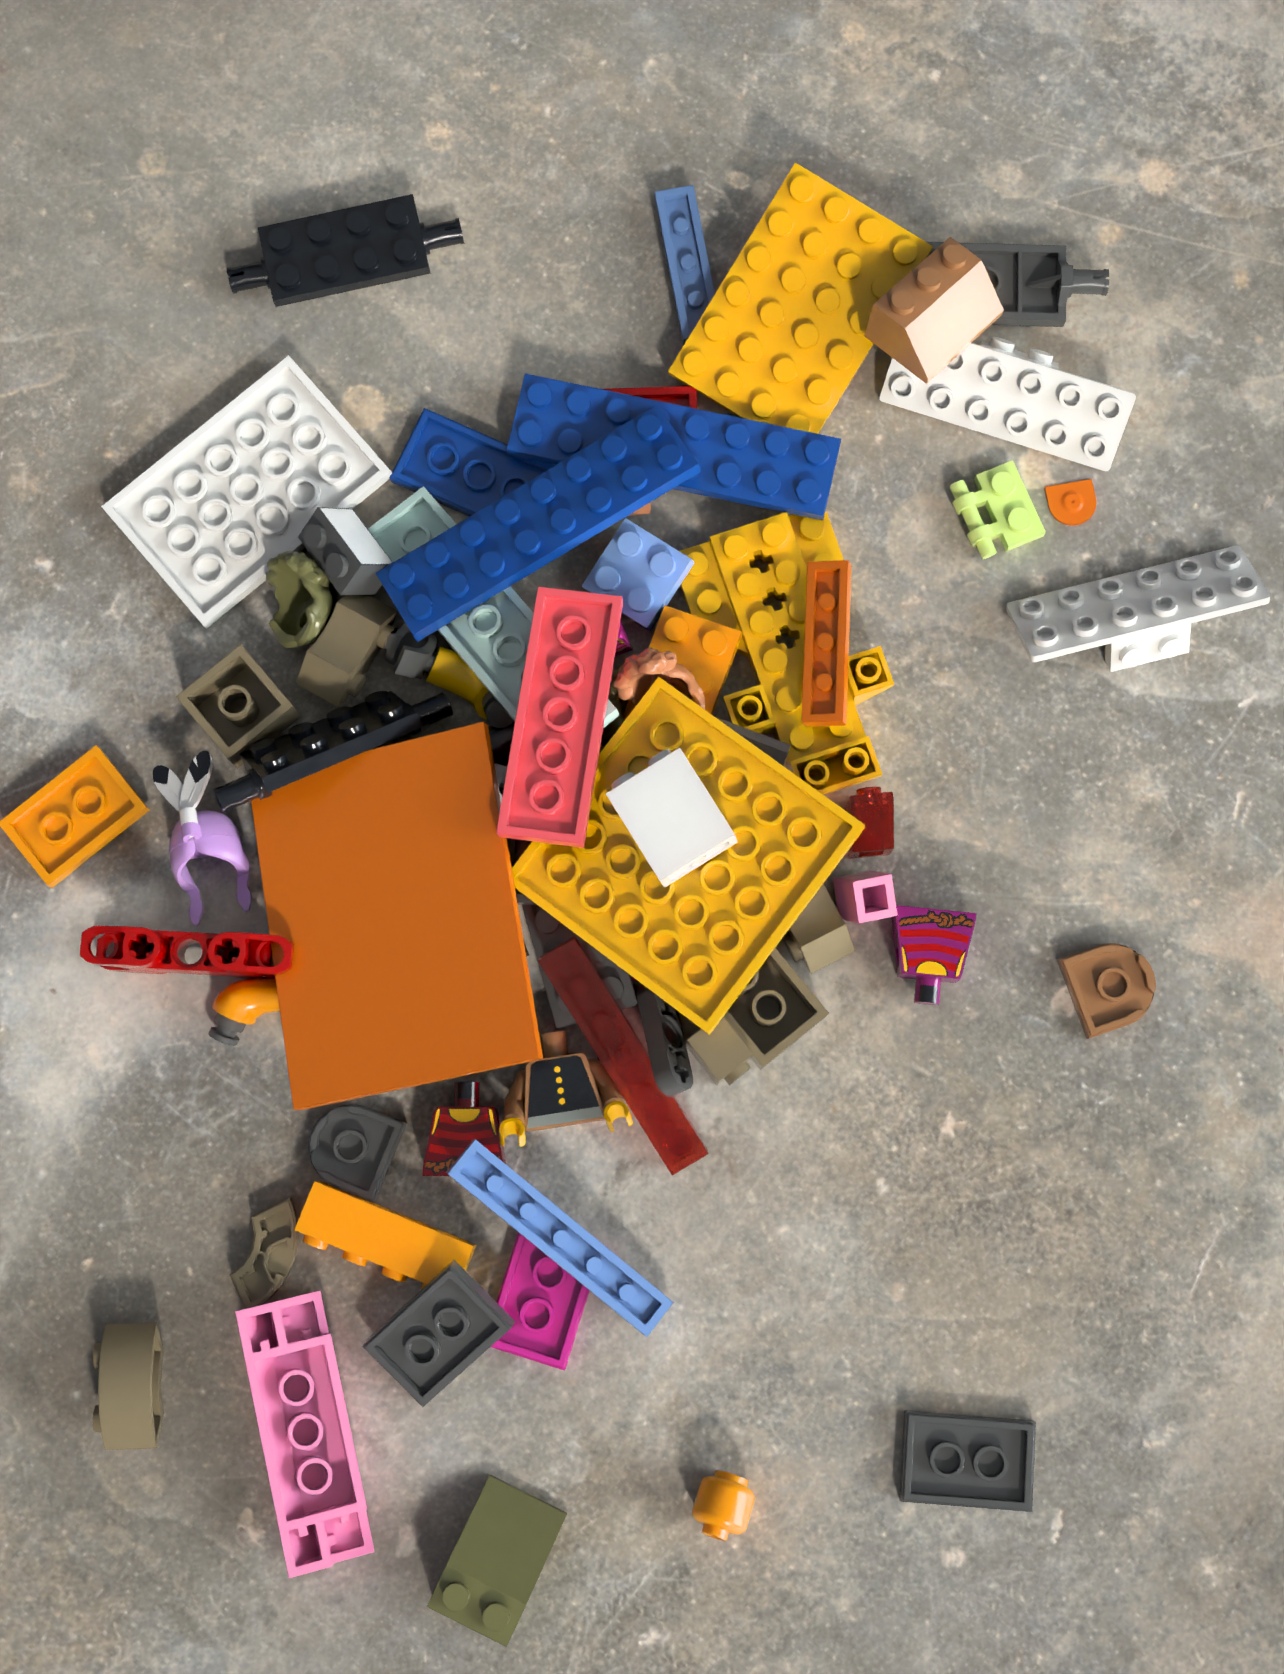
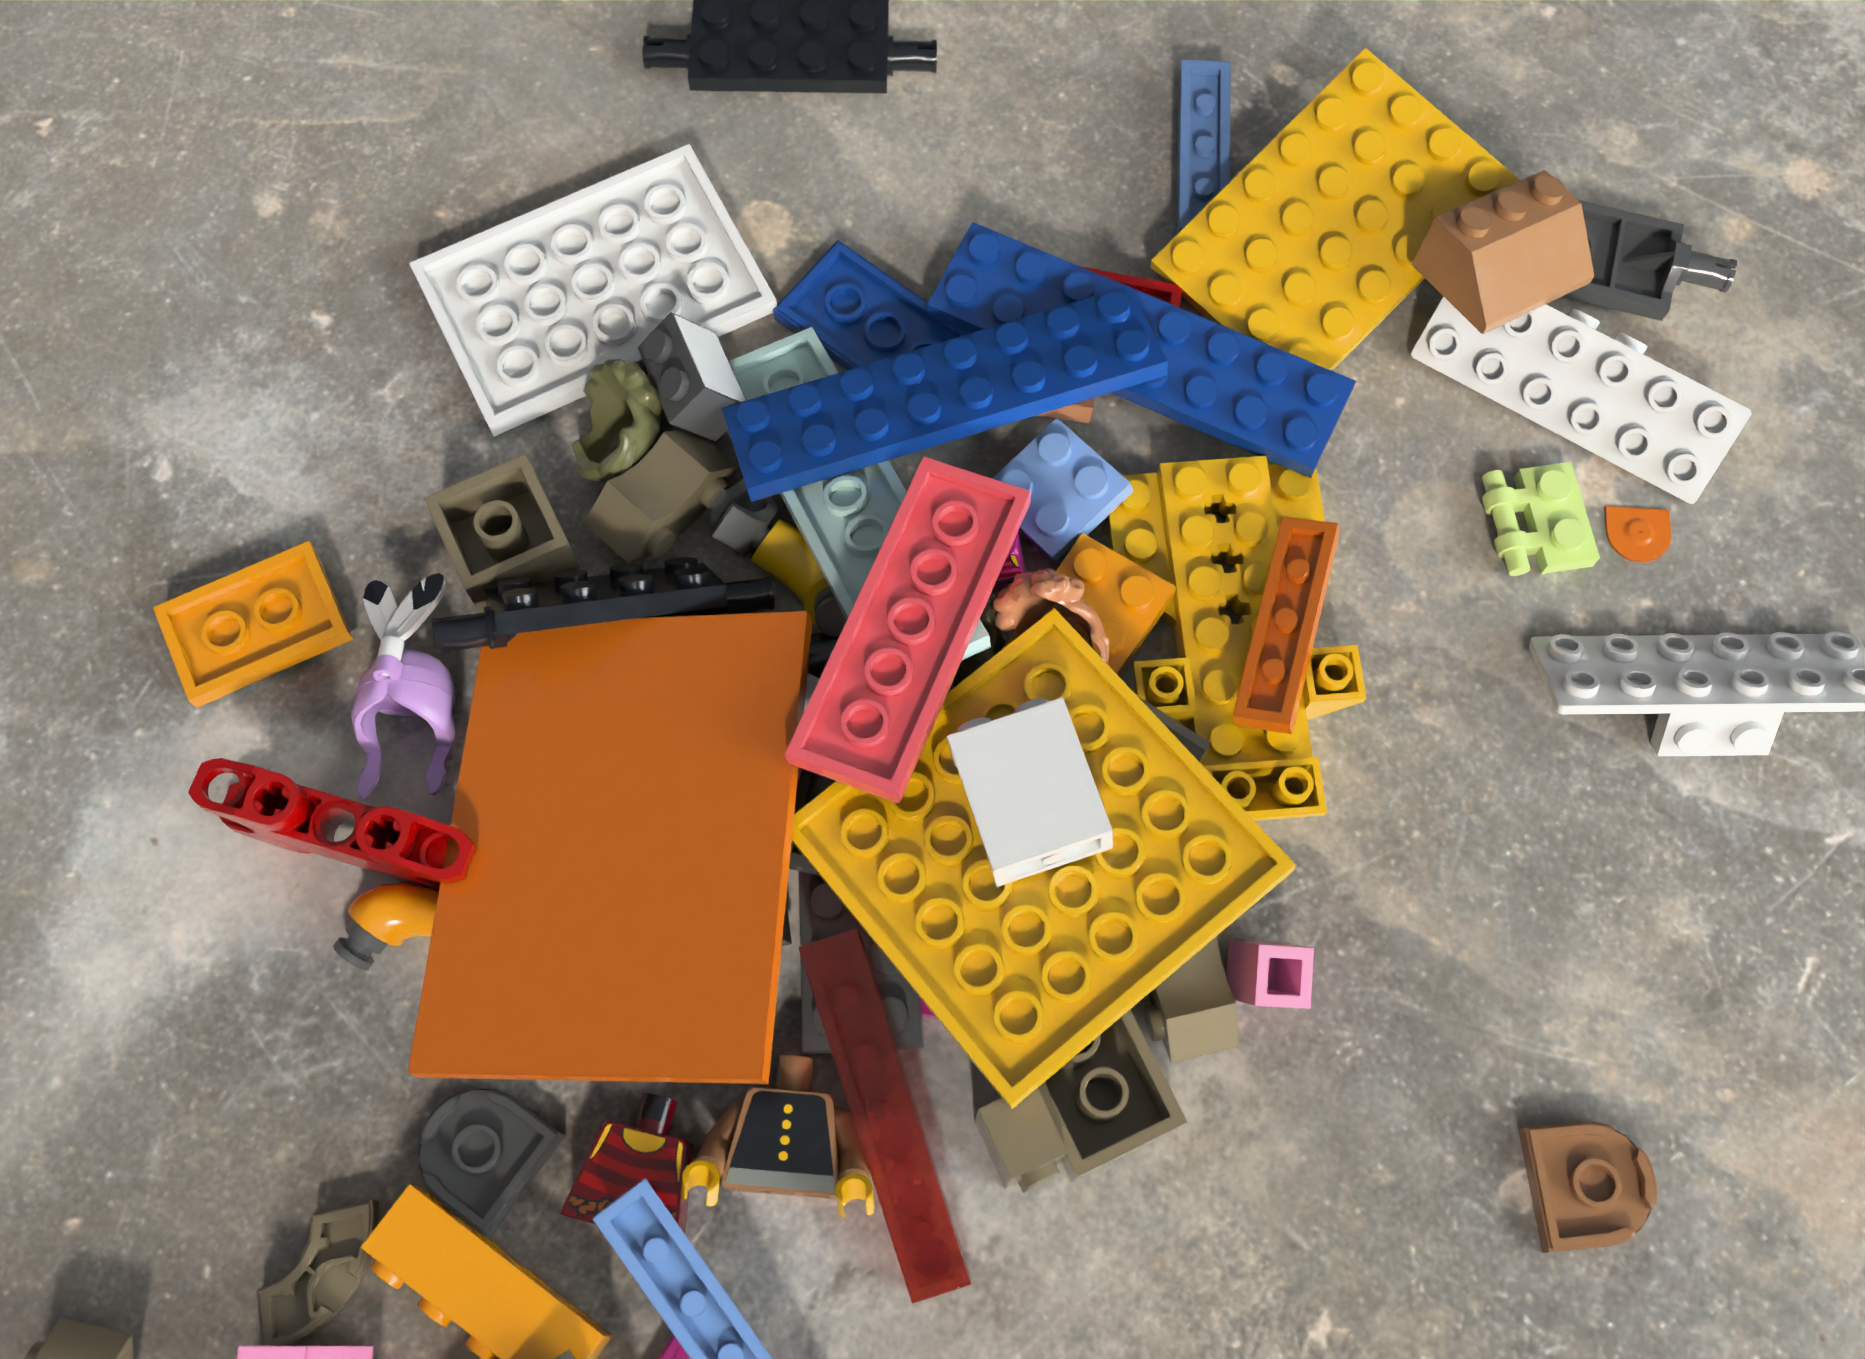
camera: 10 degrees right, 10 degrees down
dark grey beam [636,985,693,1097] -> none
clear red slope [844,787,894,859] -> none
torso [891,905,977,1005] -> none

